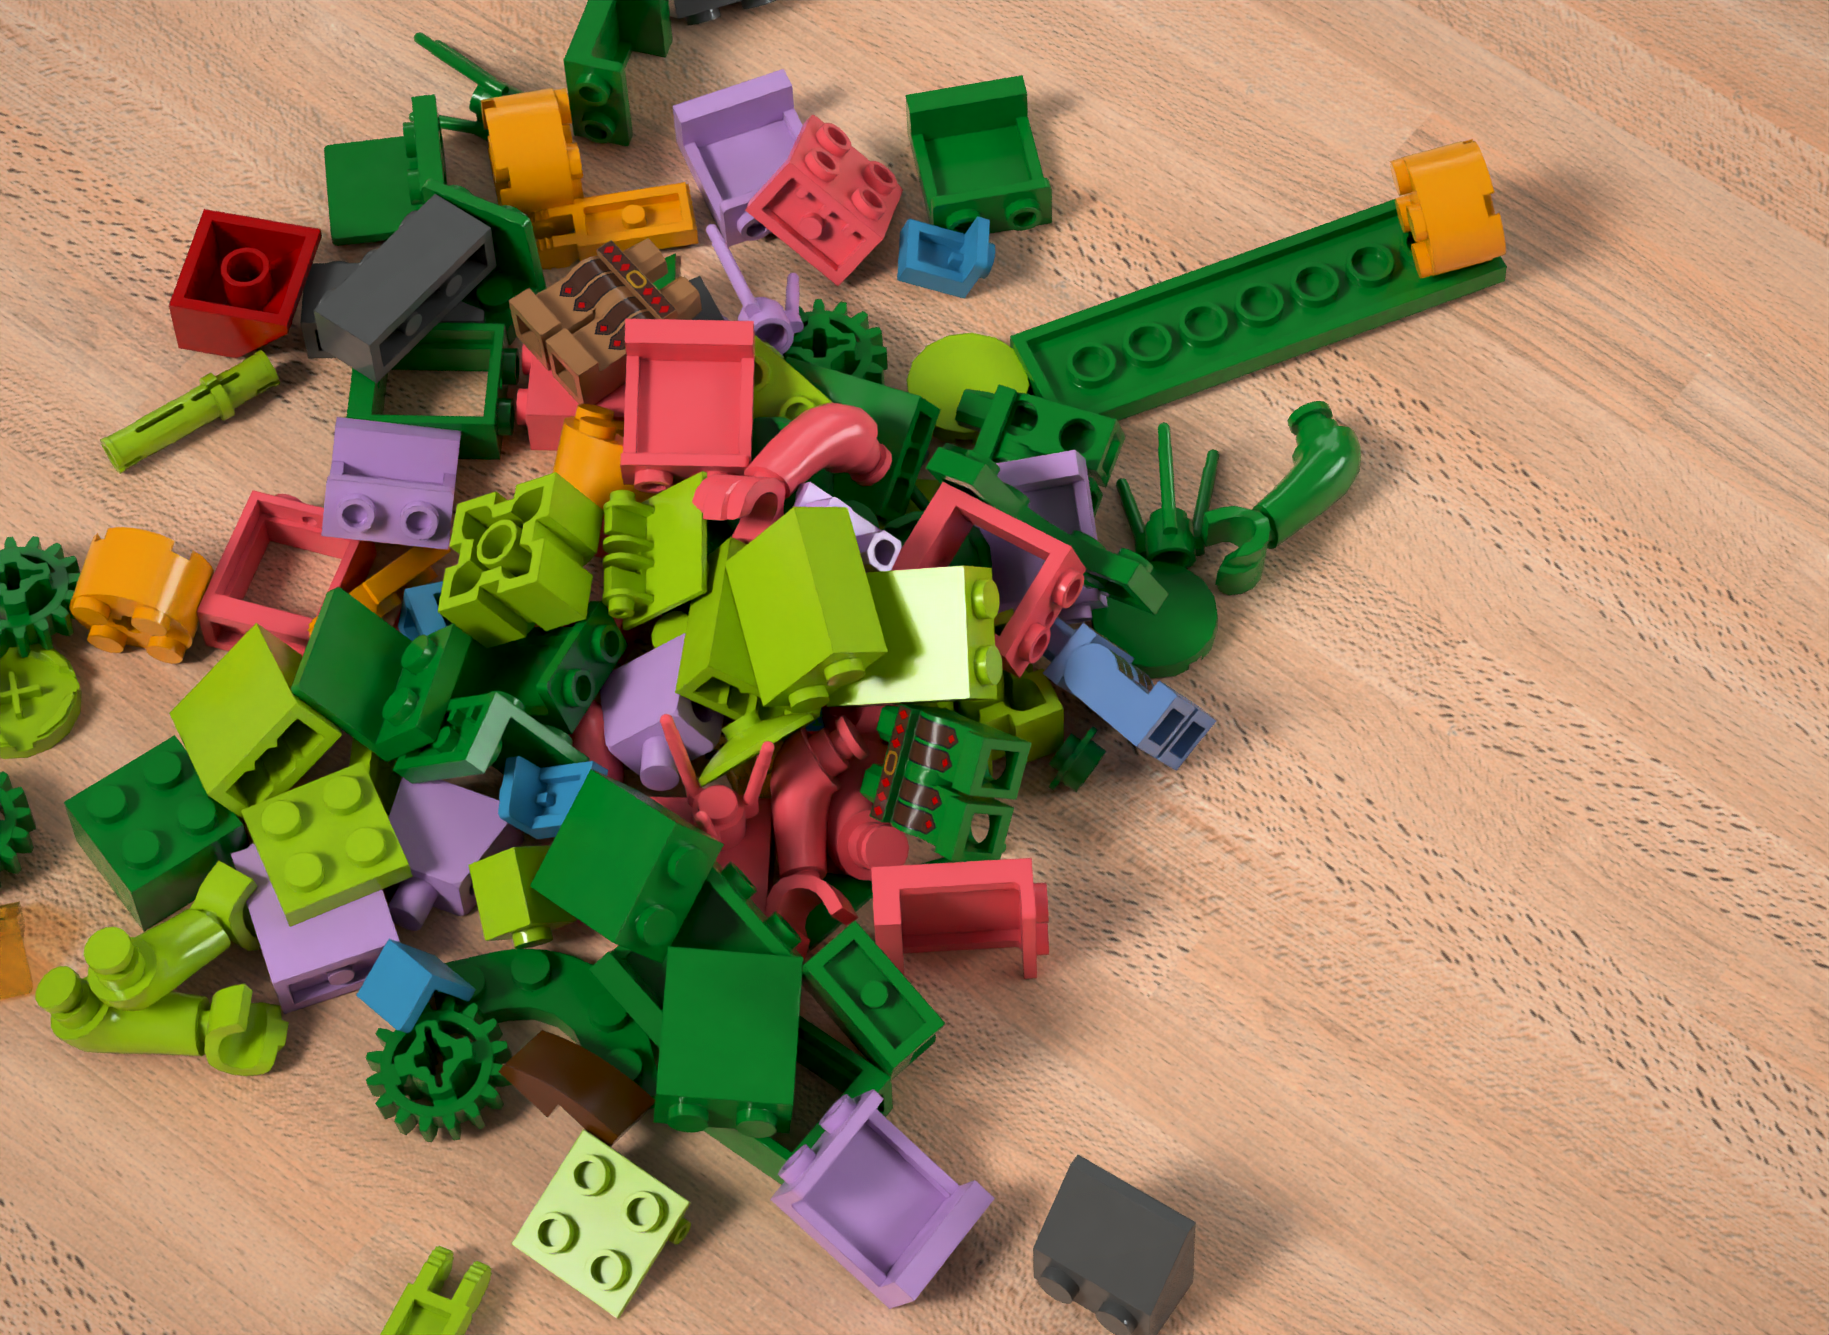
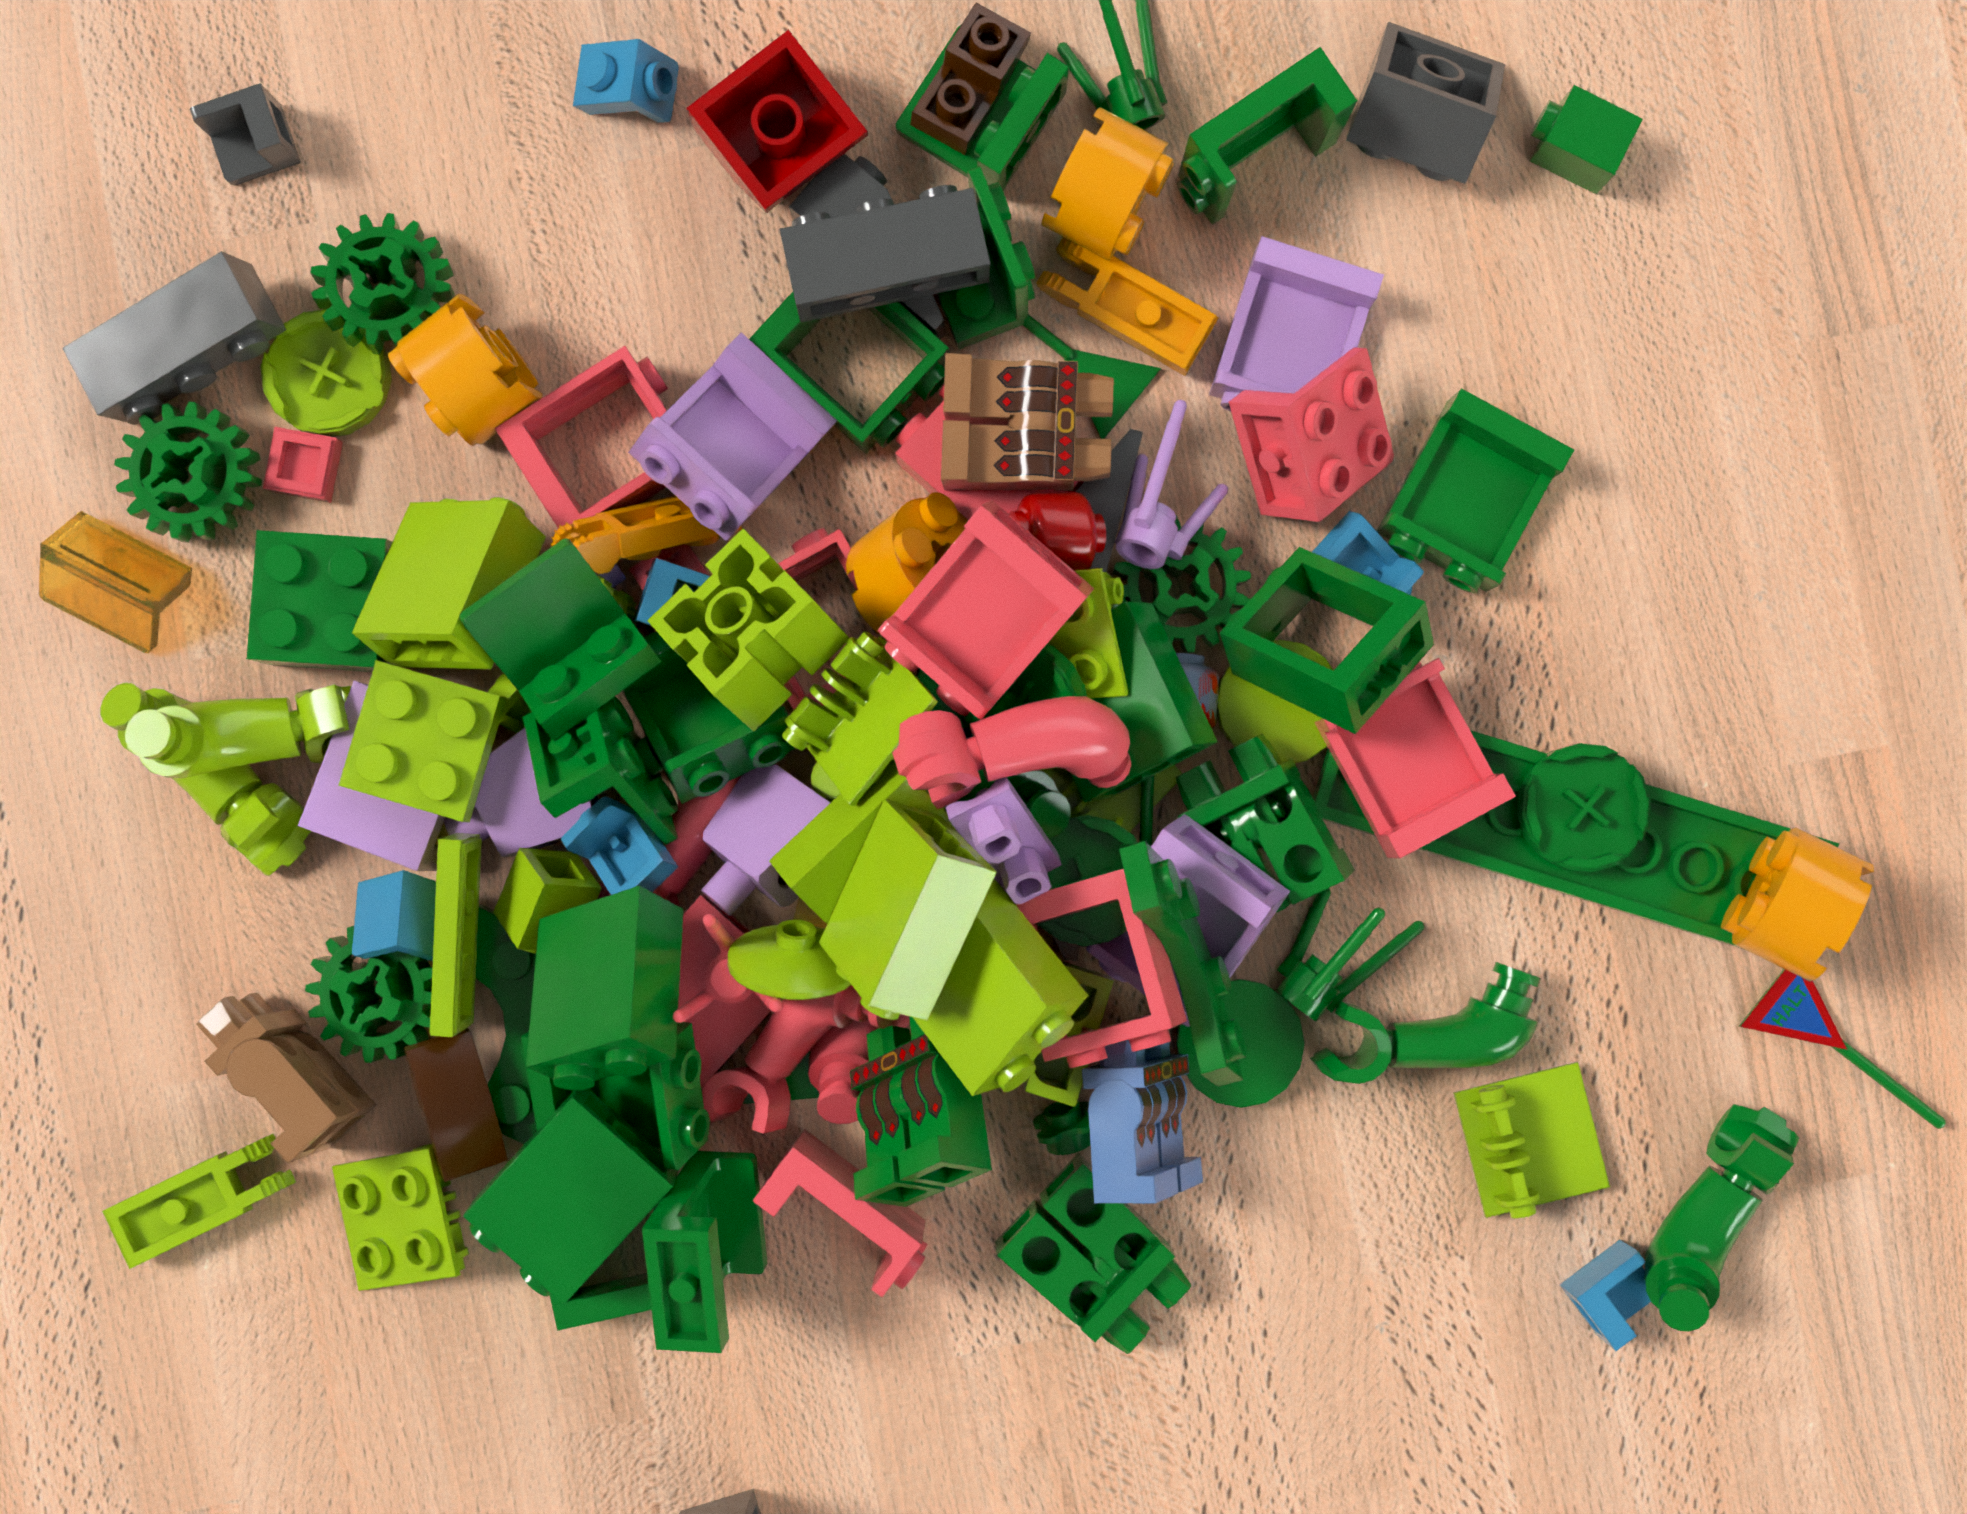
camera: 40 degrees right, 30 degrees up
lime pin [100,350,280,474] -> none
lavender panel [770,1089,995,1309] -> none
none -> medium nougat hips [196,993,377,1163]
none -> coral tile [263,427,343,503]
none -> lime tile [430,833,482,1037]
none -> dark azure bracket [573,39,679,123]
none -> reddish brown slope [910,2,1031,155]
none -> green hips [995,1152,1191,1354]
none -> green window [1220,547,1434,734]
none -> coral panel [1314,658,1516,859]
none -> lime hinge [1453,1062,1610,1219]
none -> green tile [1517,743,1651,872]
none -> dark azure panel [1560,1239,1651,1351]
none -> green piece [1644,1104,1799,1332]
none -> piece [1738,969,1946,1129]

